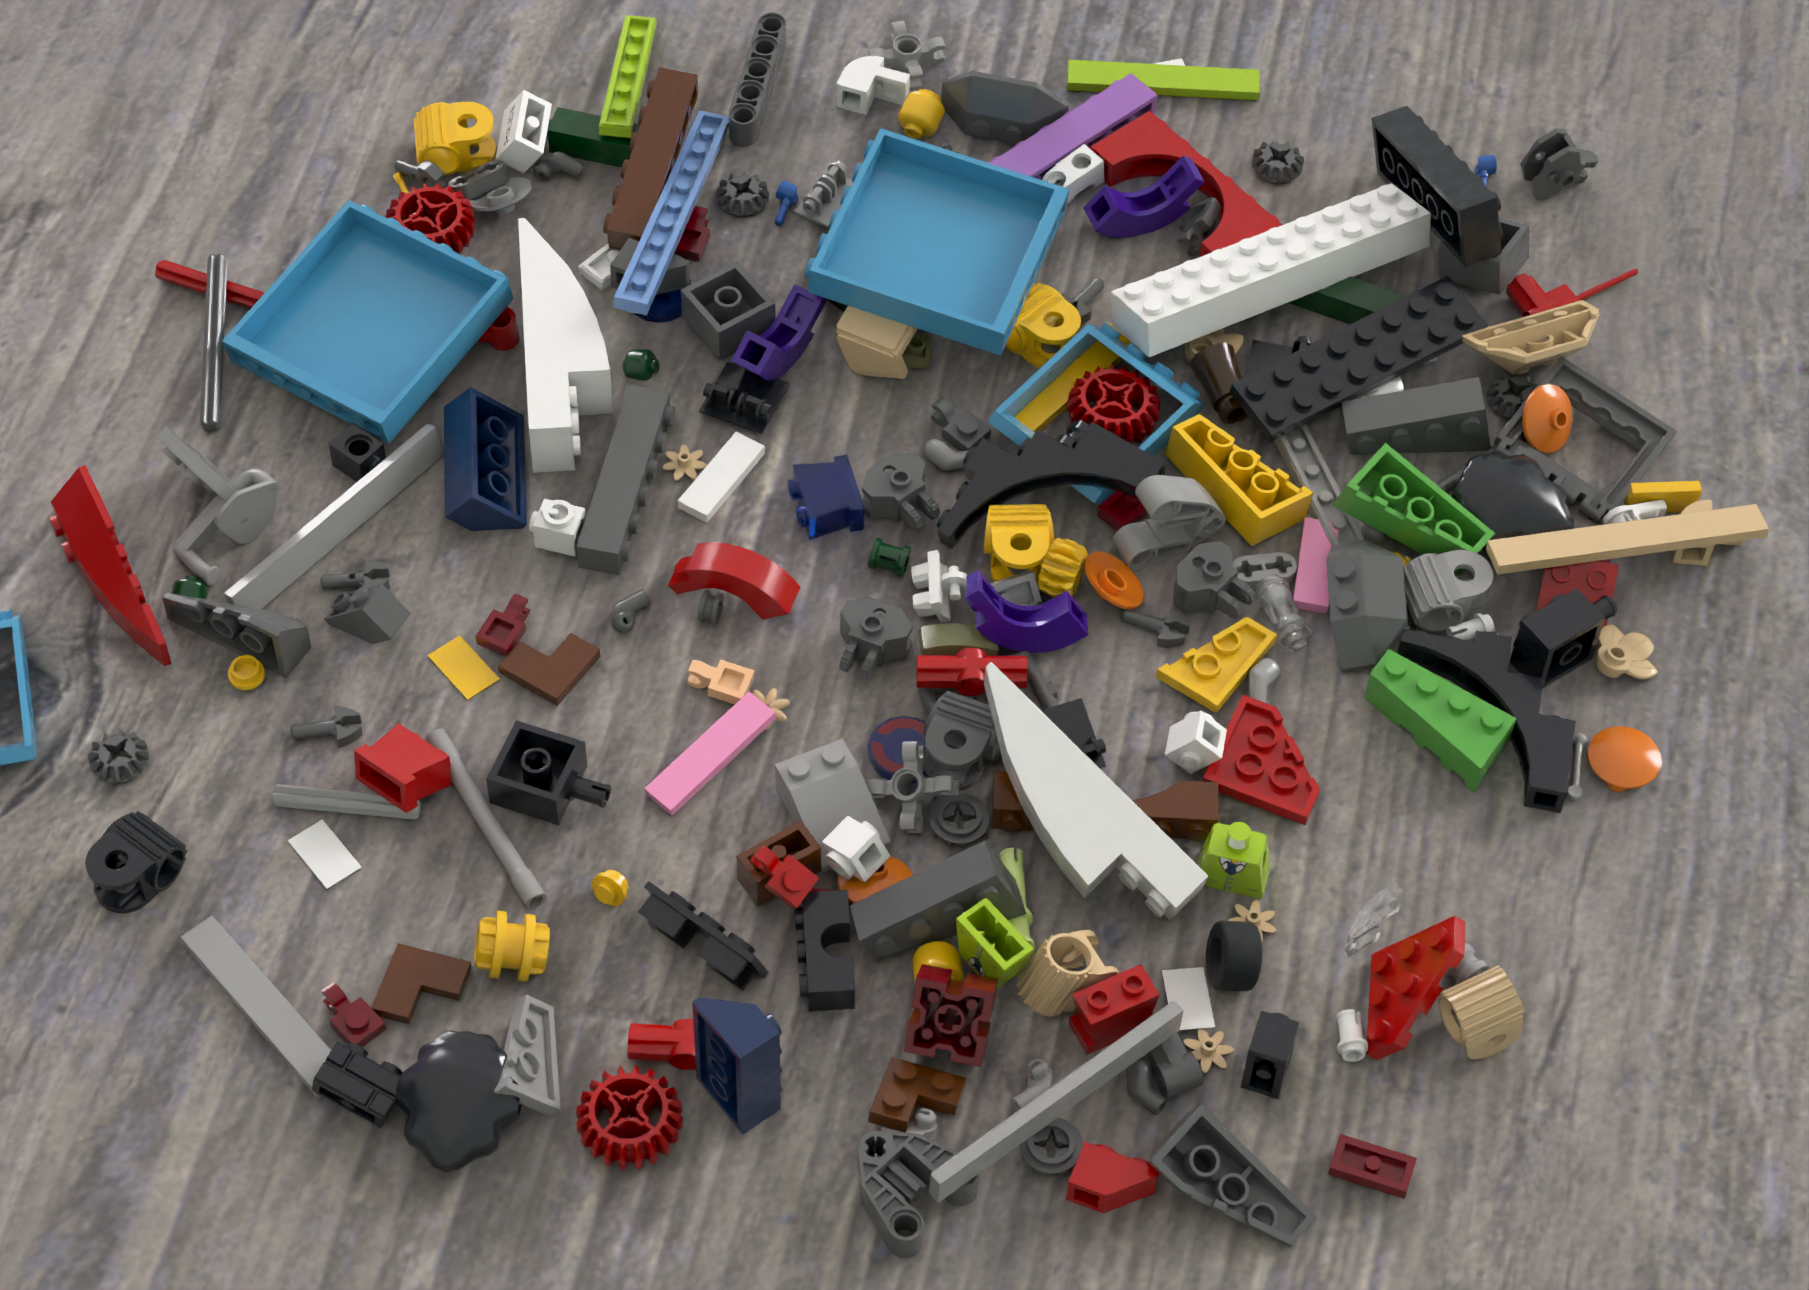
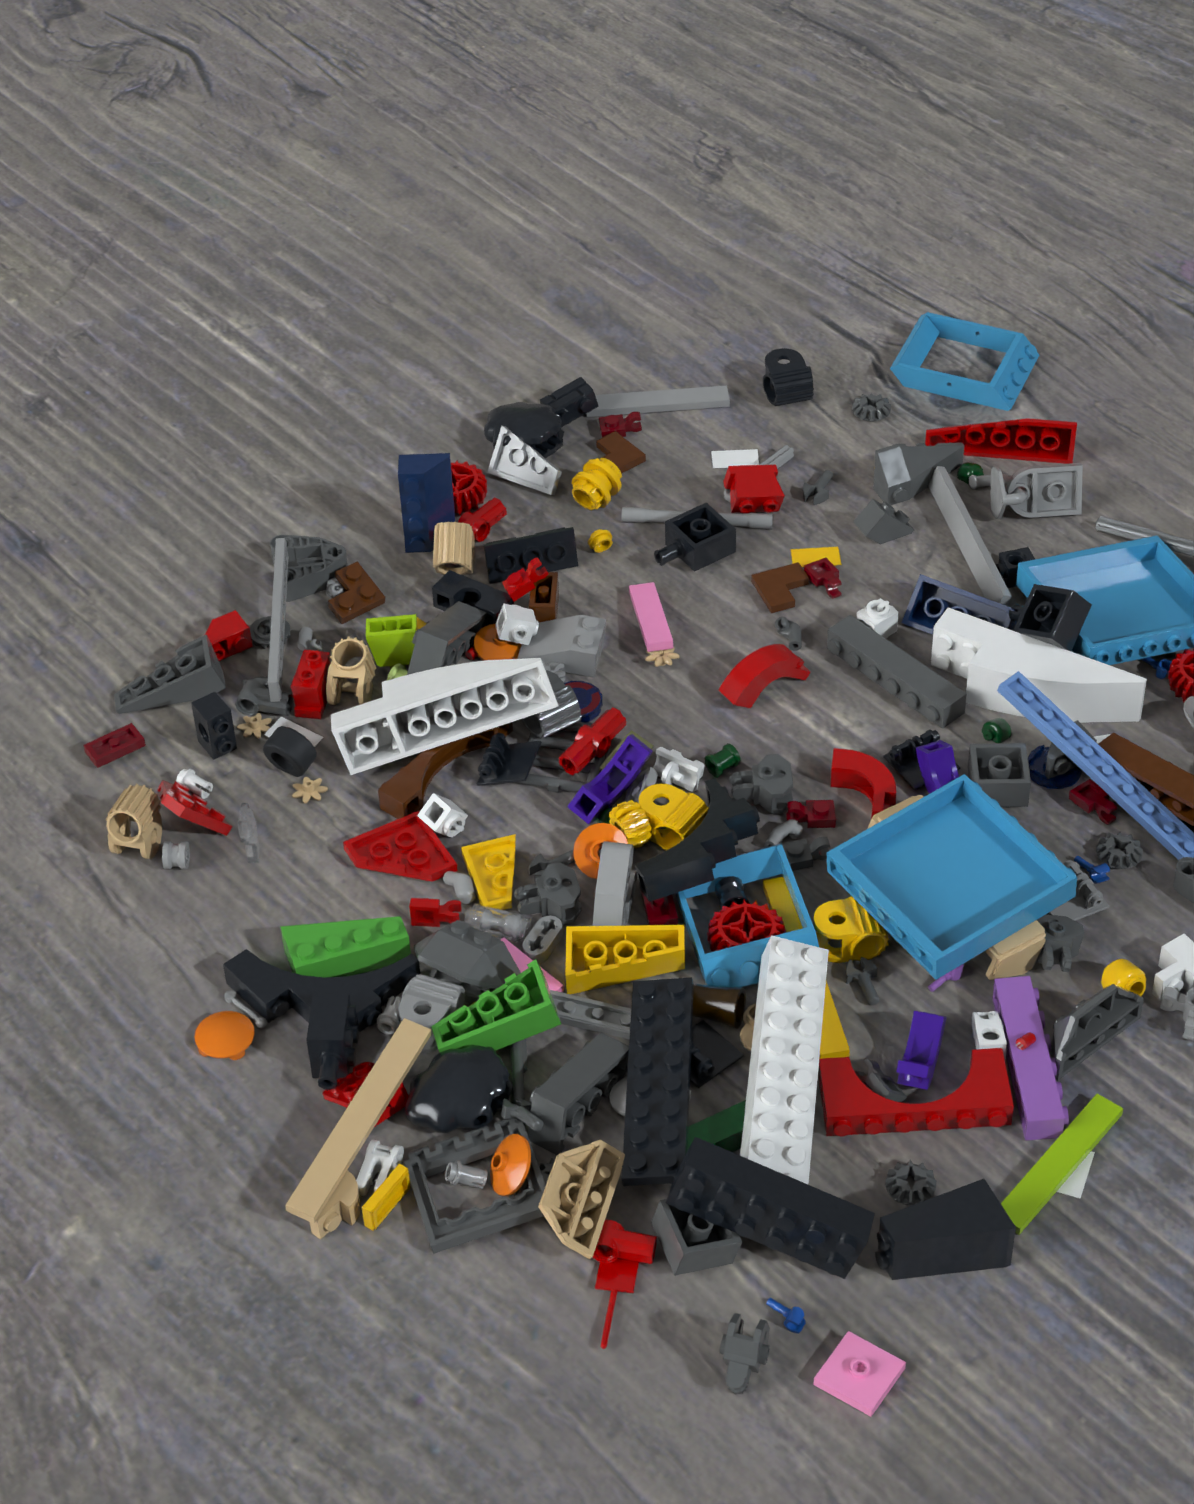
camera: 130 degrees right, 10 degrees down
dark grey bar [320,560,390,589] -> none
tan plant [662,444,707,481] -> none
white tile [678,432,765,523] -> none
light nougat plate [687,659,755,705] -> none
clear blue hips [788,454,864,540] -> none
dark grey hinge [839,597,913,680] -> none
dark red brick [904,964,998,1067] -> none
lime torso [1197,822,1270,899] -> none
tan plate [1596,624,1658,680] -> none
none -> red plate [409,898,462,927]
none -> tan piece [433,522,475,575]
none -> light grey pin [445,1160,487,1189]
none -> dark grey bar [501,1098,544,1131]
none -> dark red plate [786,800,836,828]
none -> bright pink plate [813,1331,906,1417]
none -> red arch [831,748,896,819]
none -> black slope [875,1179,1016,1280]
none -> black brick [1009,584,1092,651]
none -> red piece [1015,1032,1036,1050]

